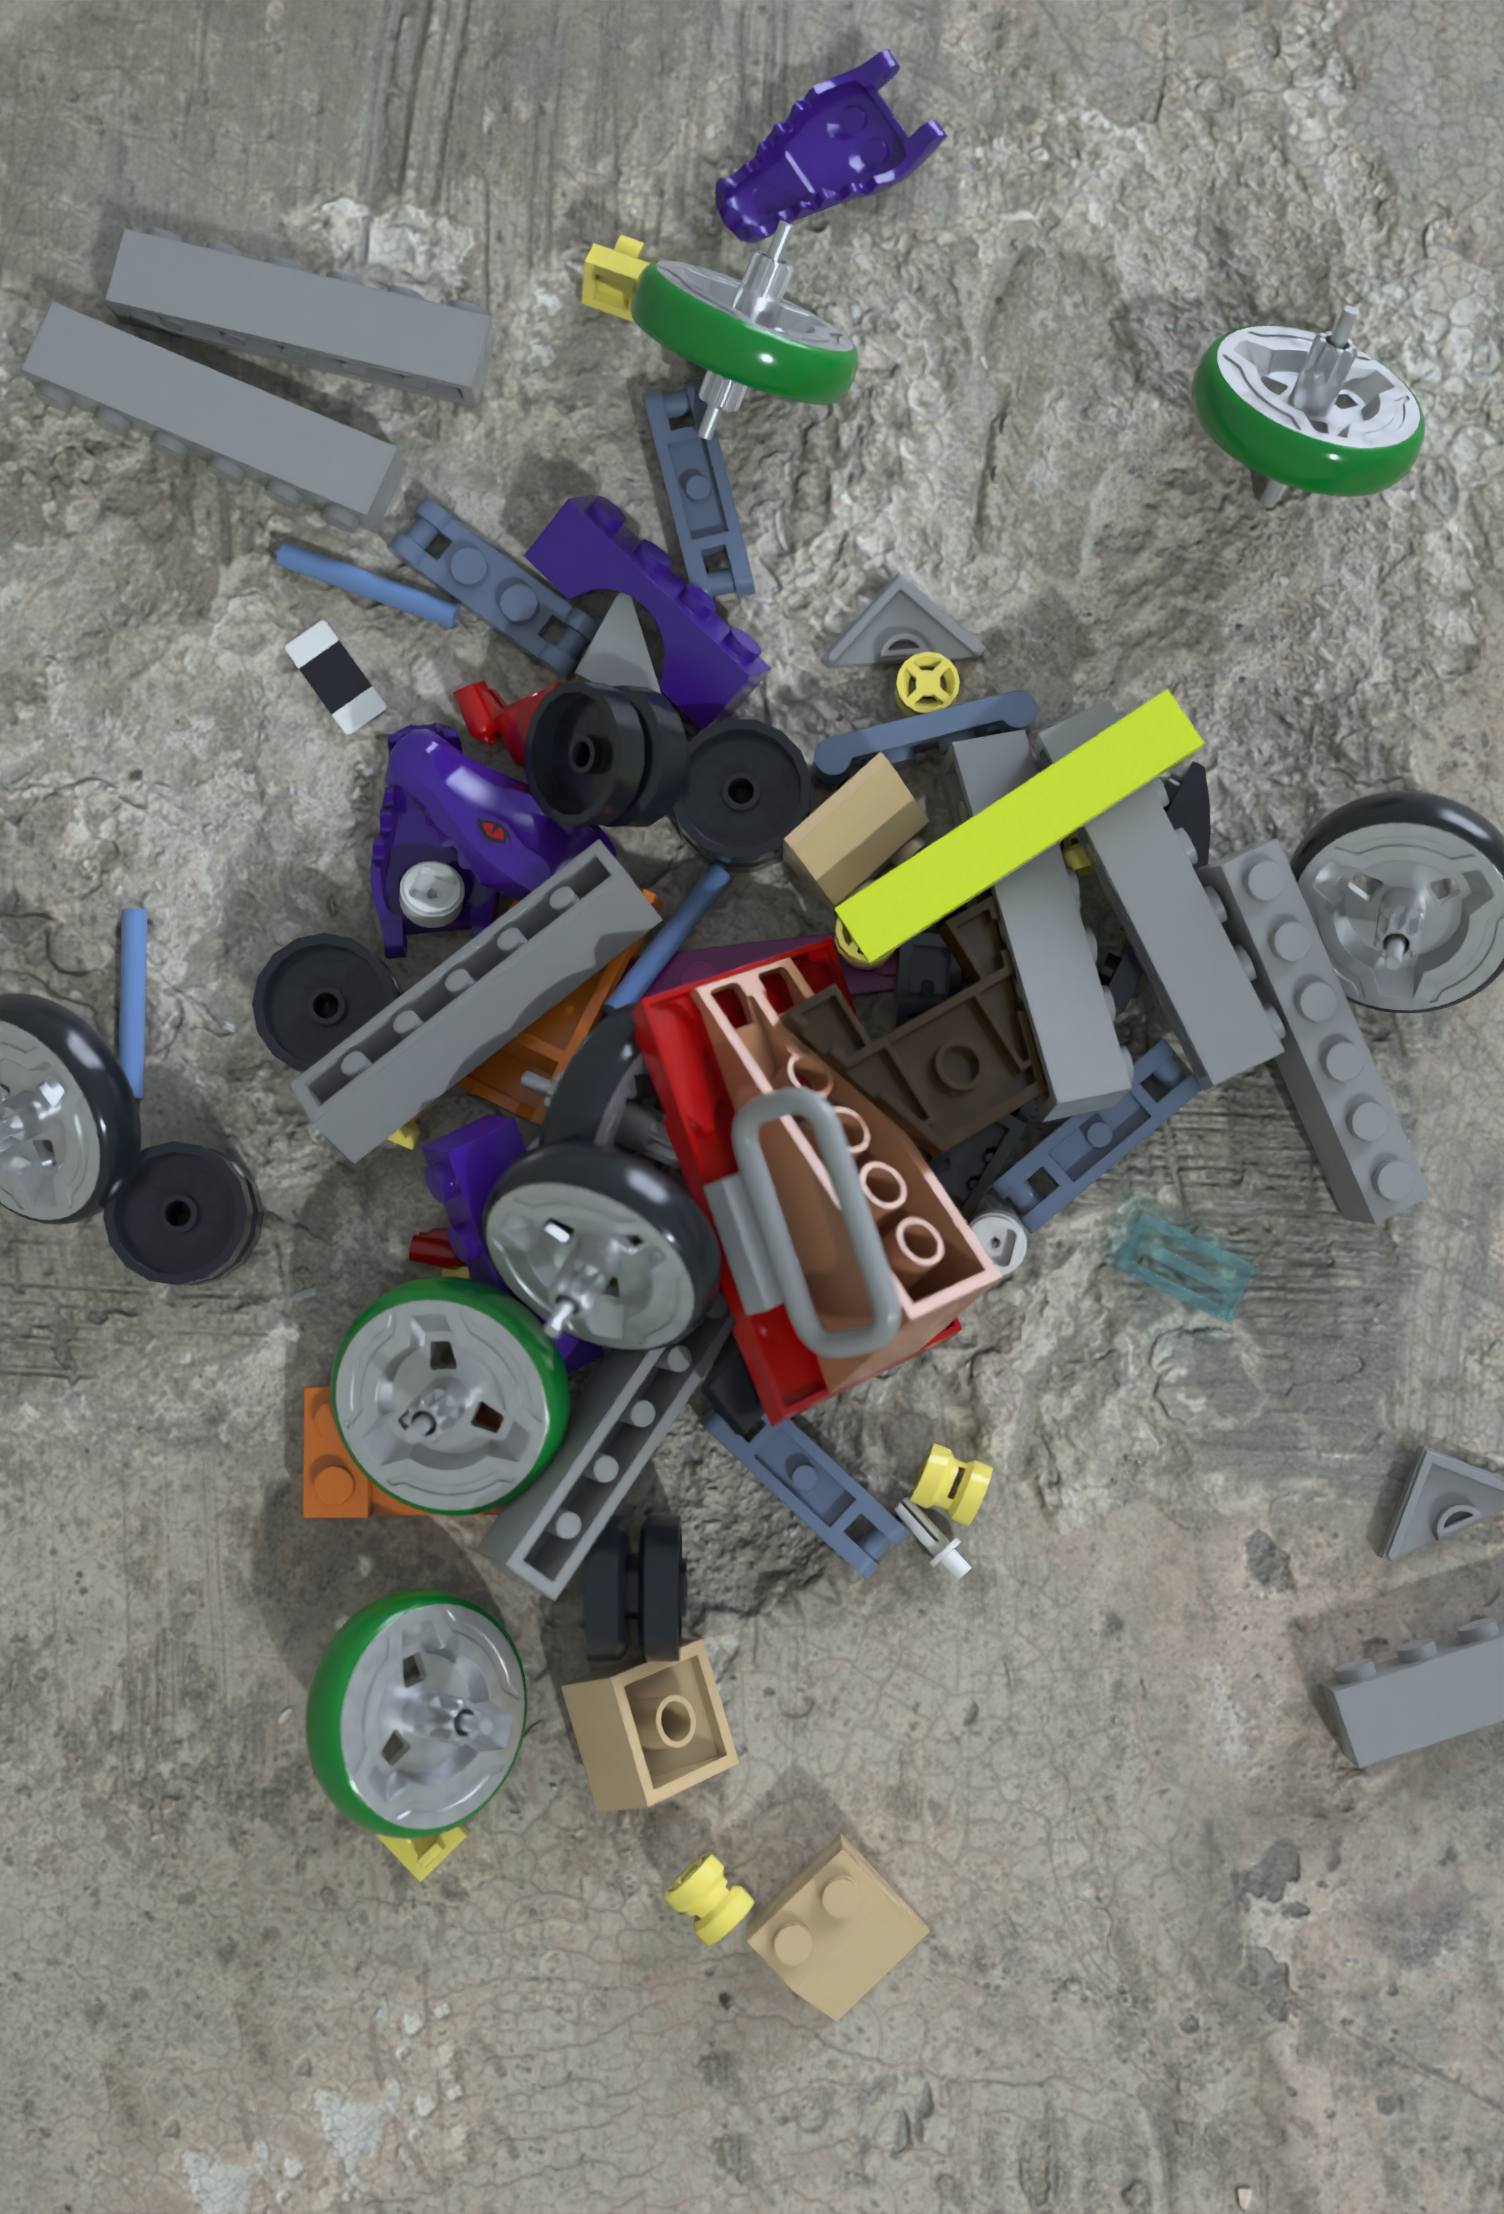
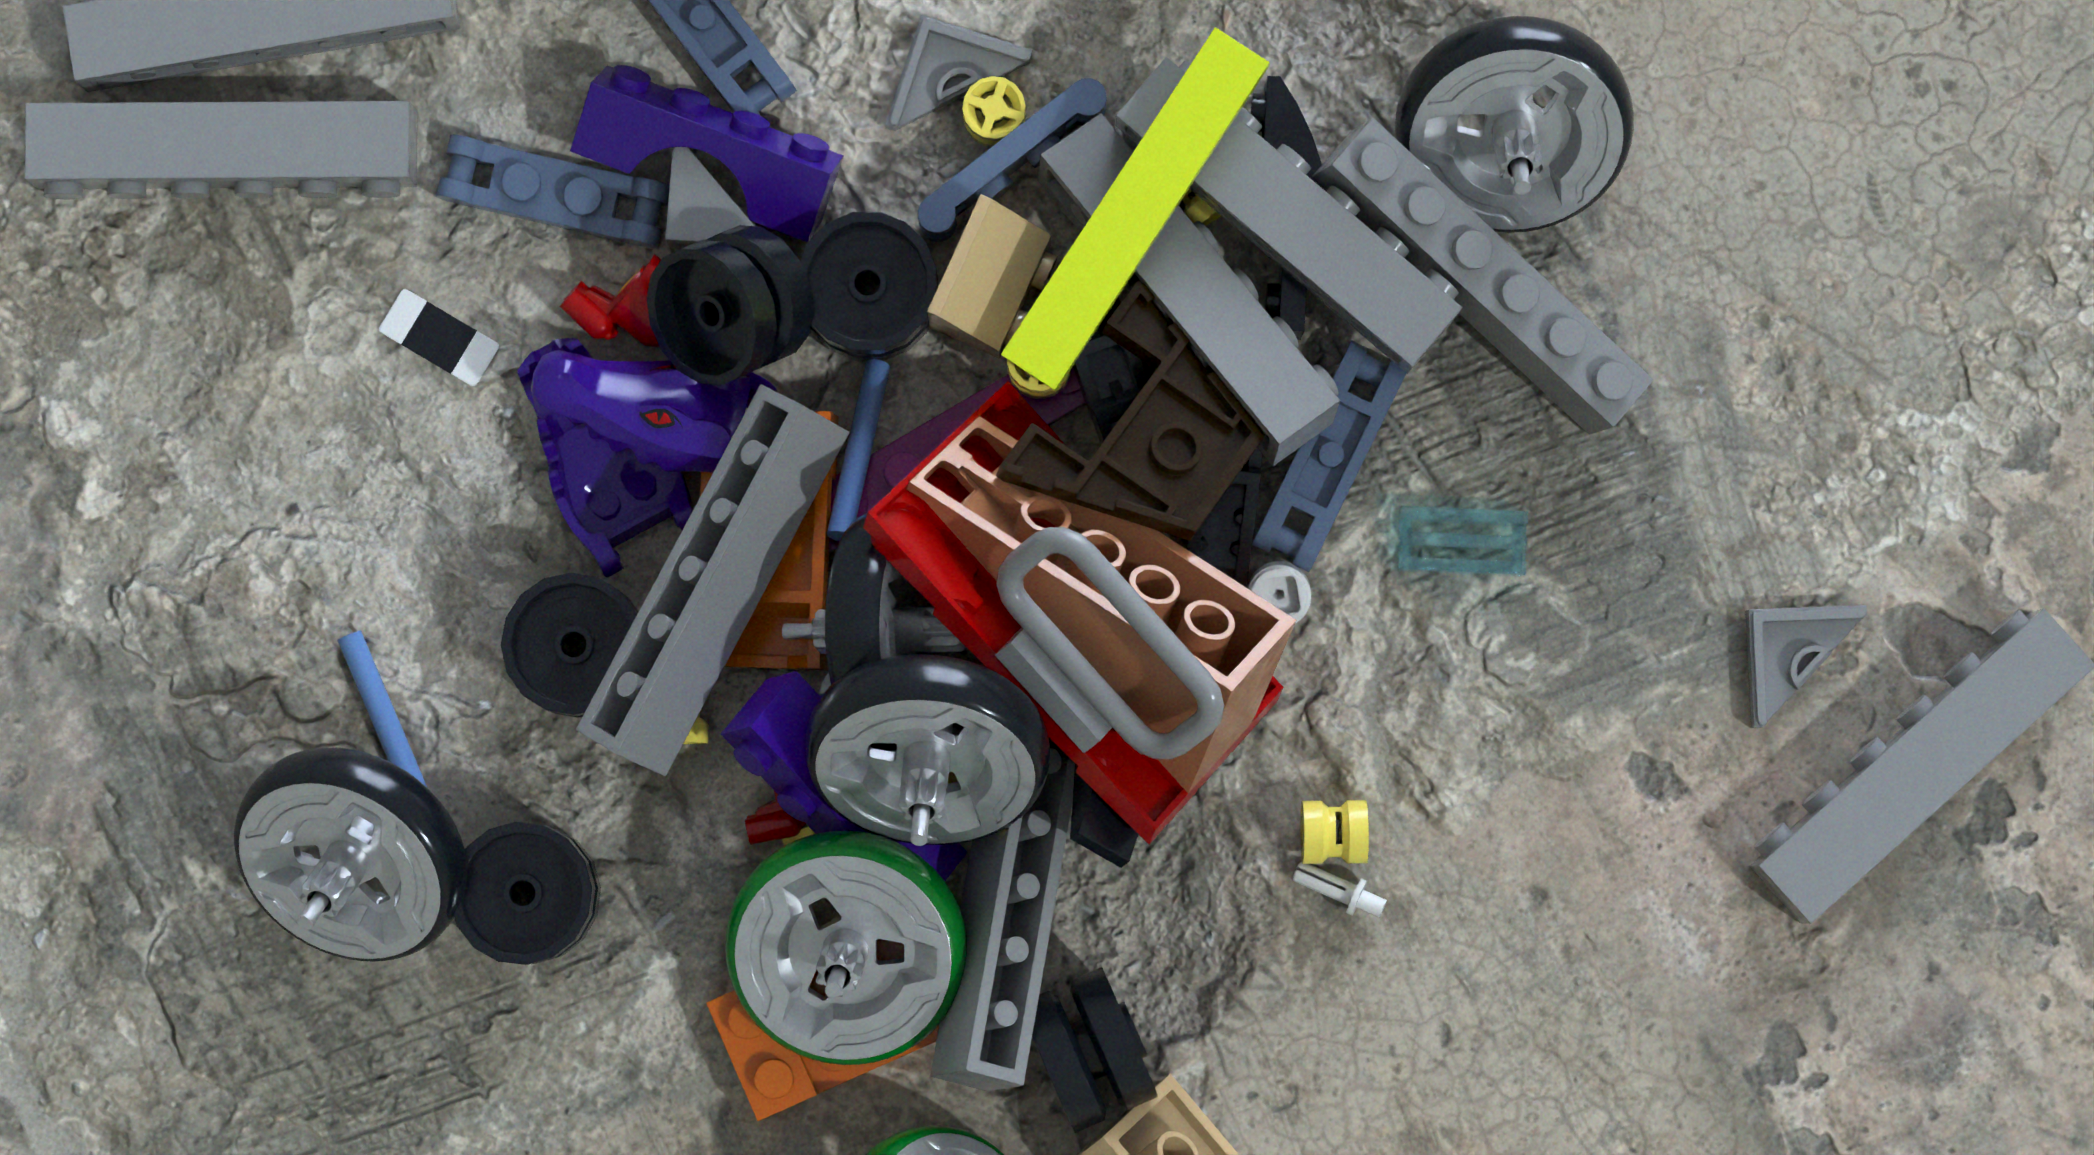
camera: 30 degrees left, 0 degrees up
medium blue bar [276,541,460,629] -> none
white tile [399,861,465,928] -> none
sand blue plate [699,1407,911,1580] -> none

